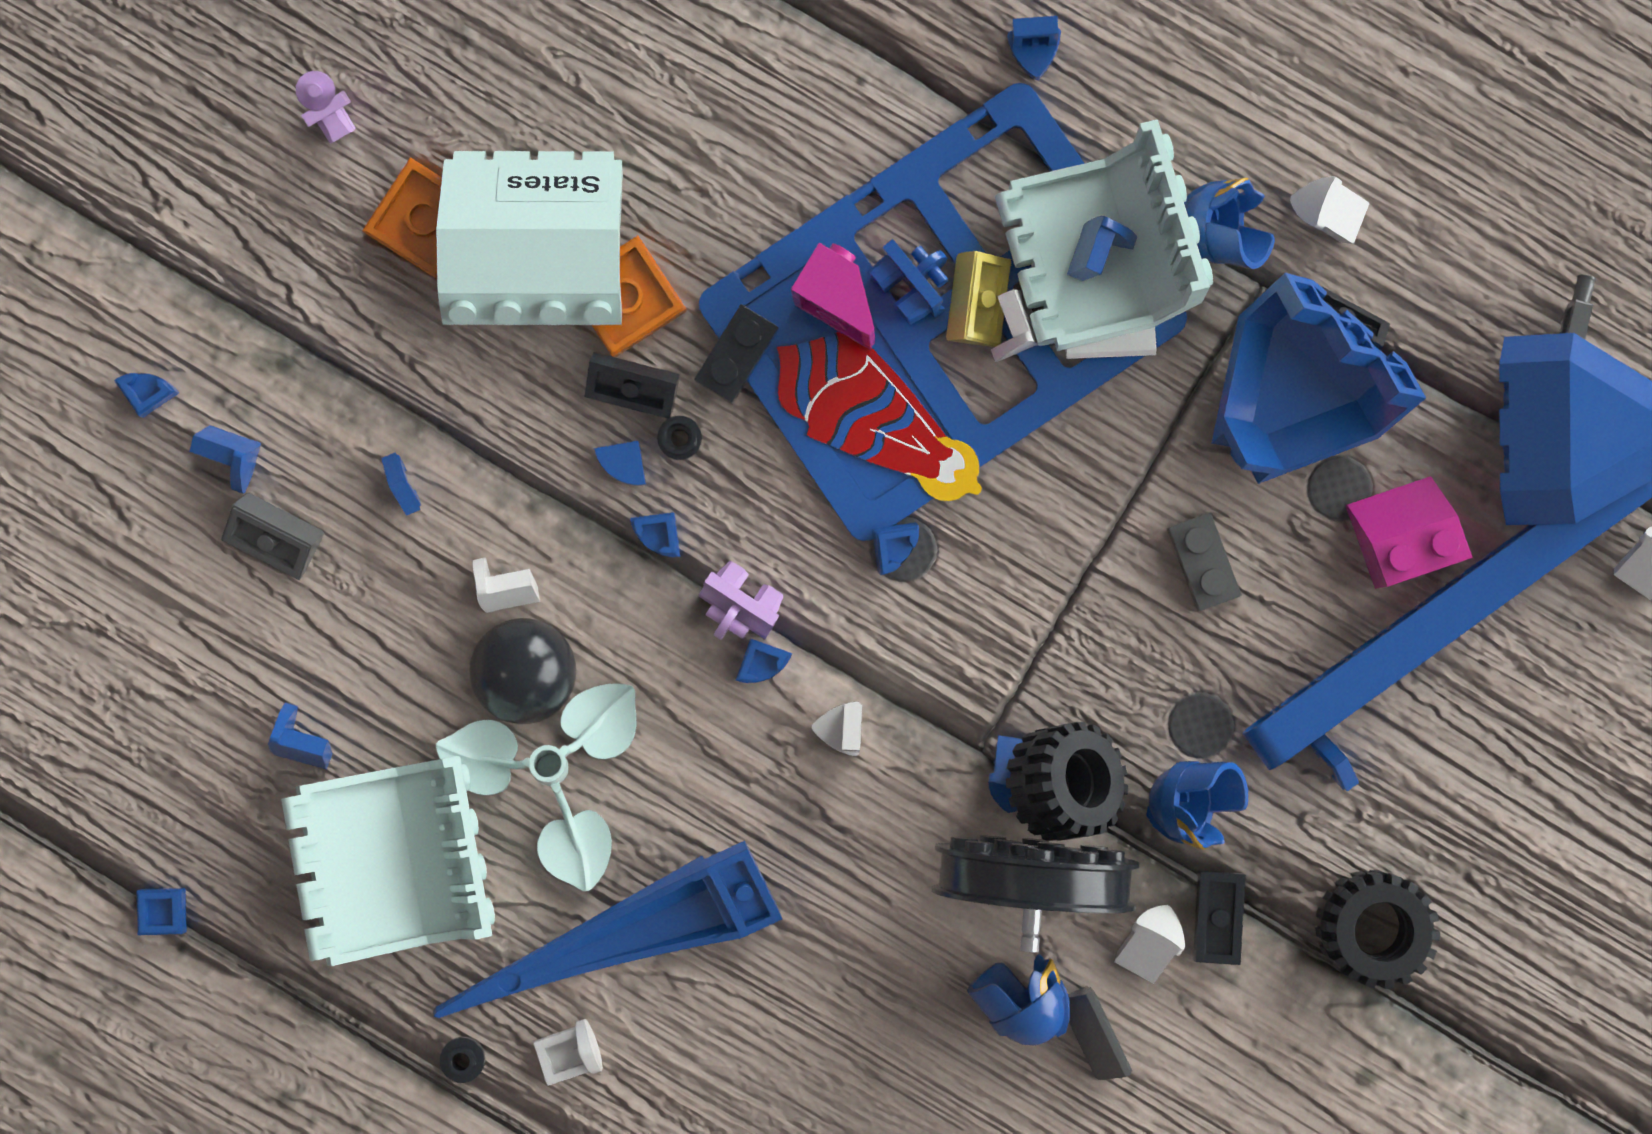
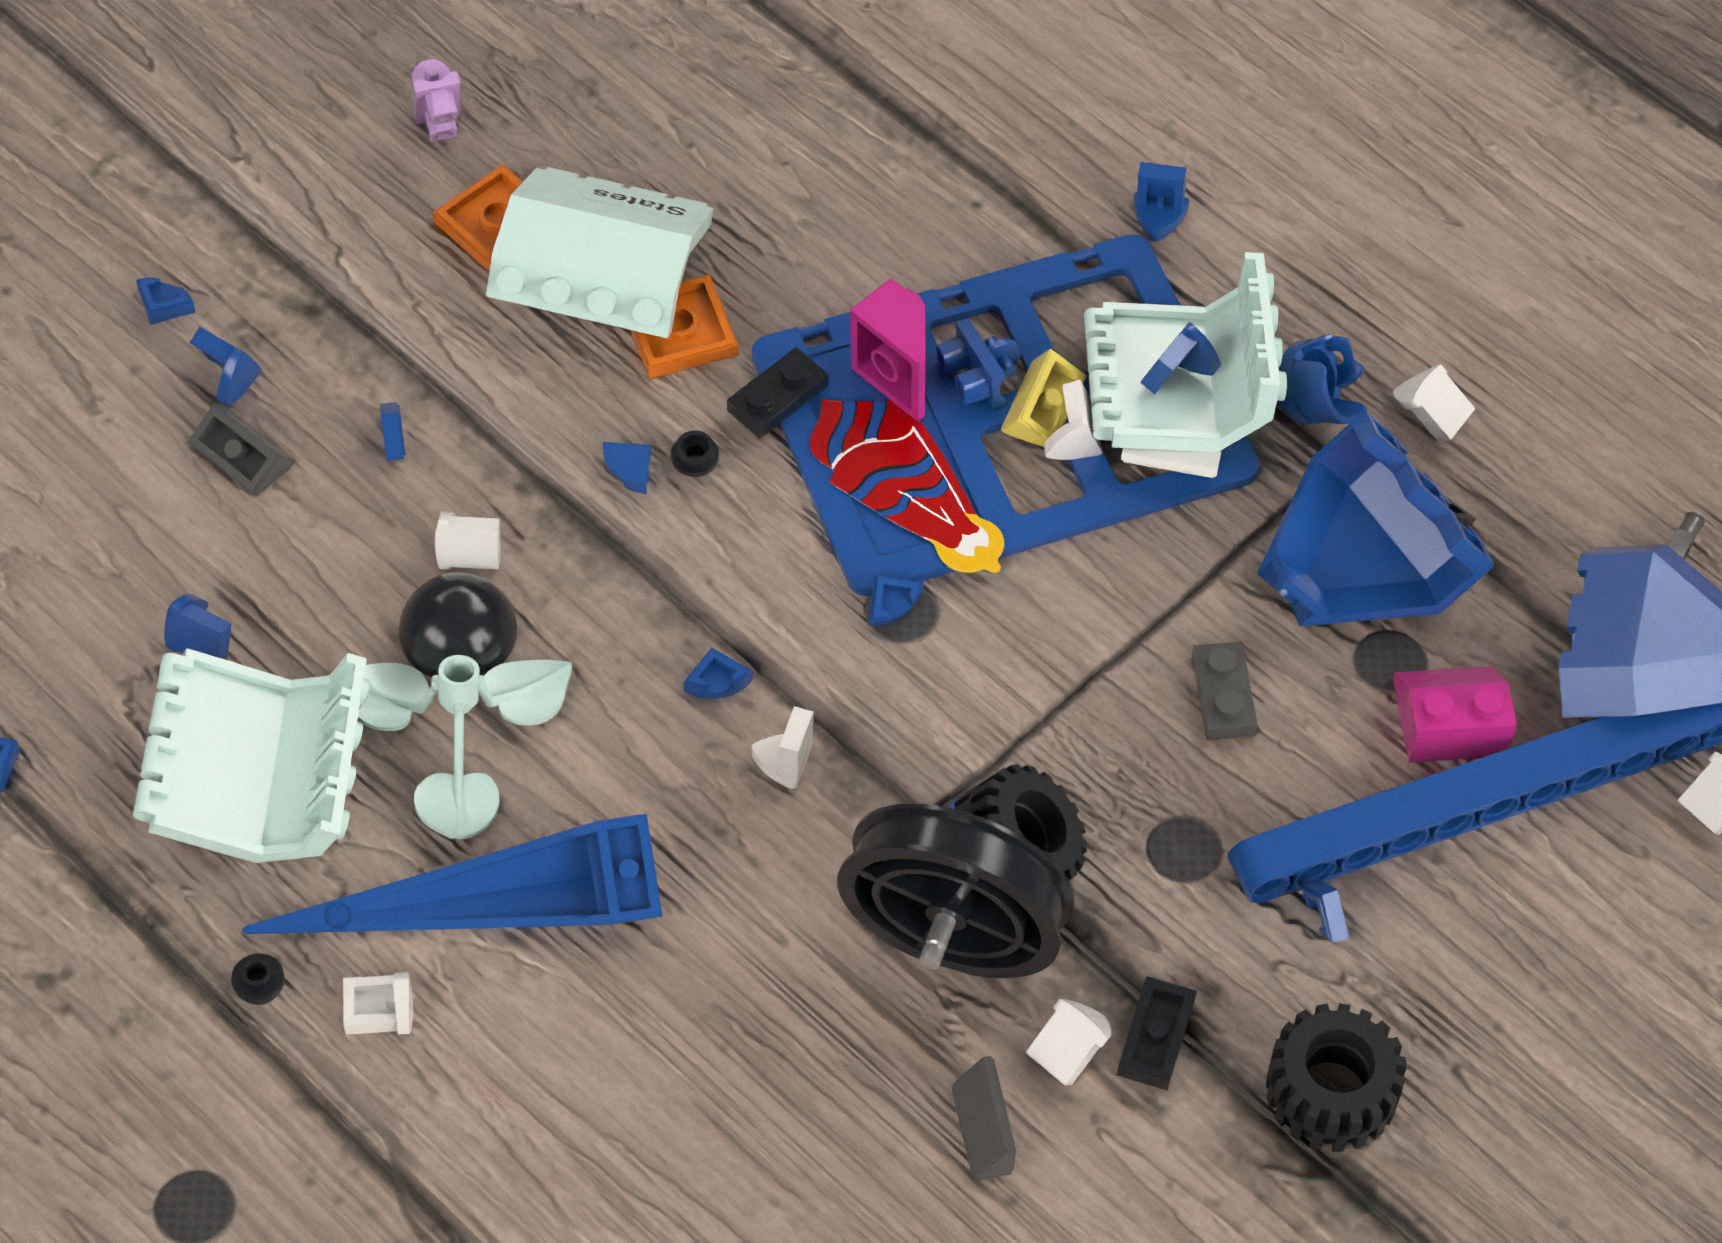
camera: 10 degrees right, 30 degrees down
black plate [584,352,680,419] -> none
blue tile [630,512,681,557] -> none
lavender hips [699,561,783,640] -> none
blue helmet [967,954,1070,1046] -> none
blue helmet [1146,761,1248,850] -> none

